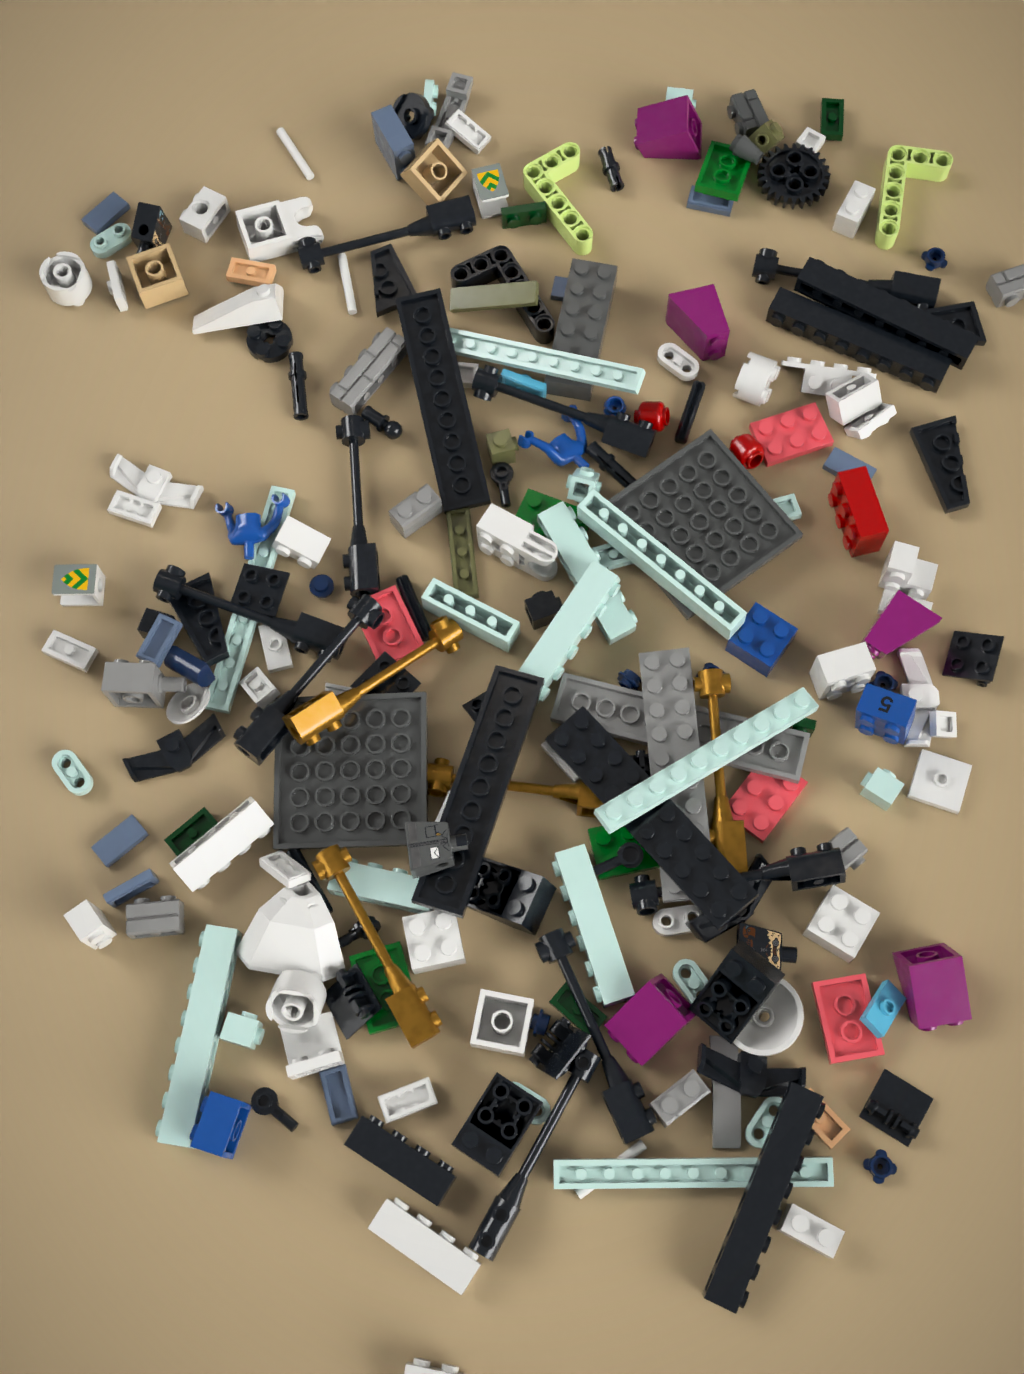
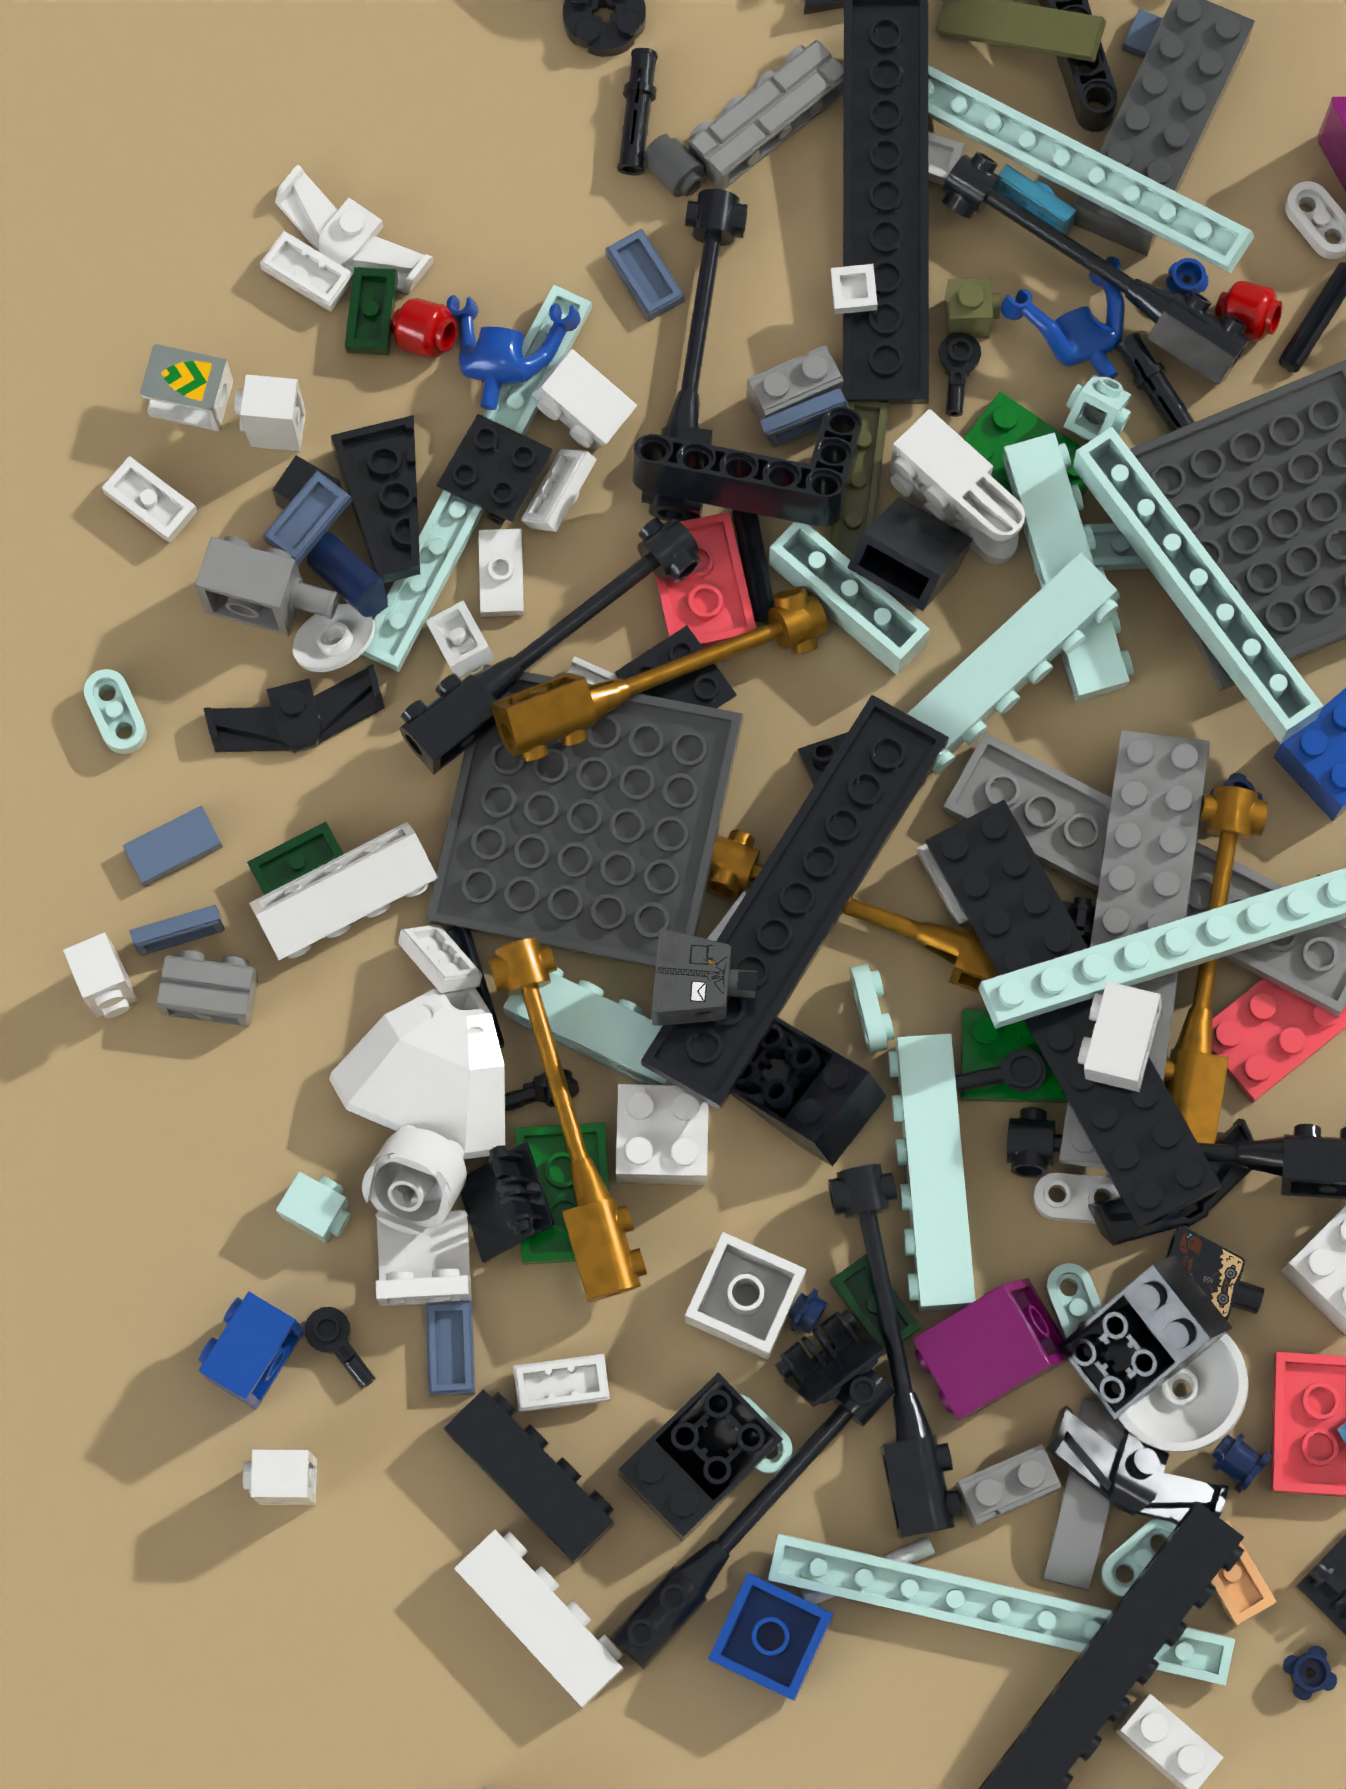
camera: 10 degrees right, 5 degrees up
black bar [153,565,348,663] -> none
light aqua brick [155,924,242,1149] -> none
dark blue plate [309,574,334,598] -> none
black pin [361,406,403,439] -> none
black brick [524,590,563,630] -> none
dark blue plate [617,669,641,691] -> none
none -> white brick [234,374,306,452]
none -> white brick [243,1450,317,1505]
none -> dark green plate [345,267,398,355]
none -> red head [391,298,457,359]
none -> white plate [521,449,597,532]
none -> sand blue tile [605,228,685,322]
none -> black beam [633,407,862,527]
none -> dark grey brick [643,134,705,197]
none -> blue brick [708,1573,834,1701]
none -> sand blue tile [760,388,849,447]
none -> white plate [830,264,878,314]
none -> black brick [847,497,973,611]
none -> light aqua plate [849,964,894,1053]
none -> white brick [1078,981,1162,1092]
none -> dark blue brick [1211,1433,1272,1493]

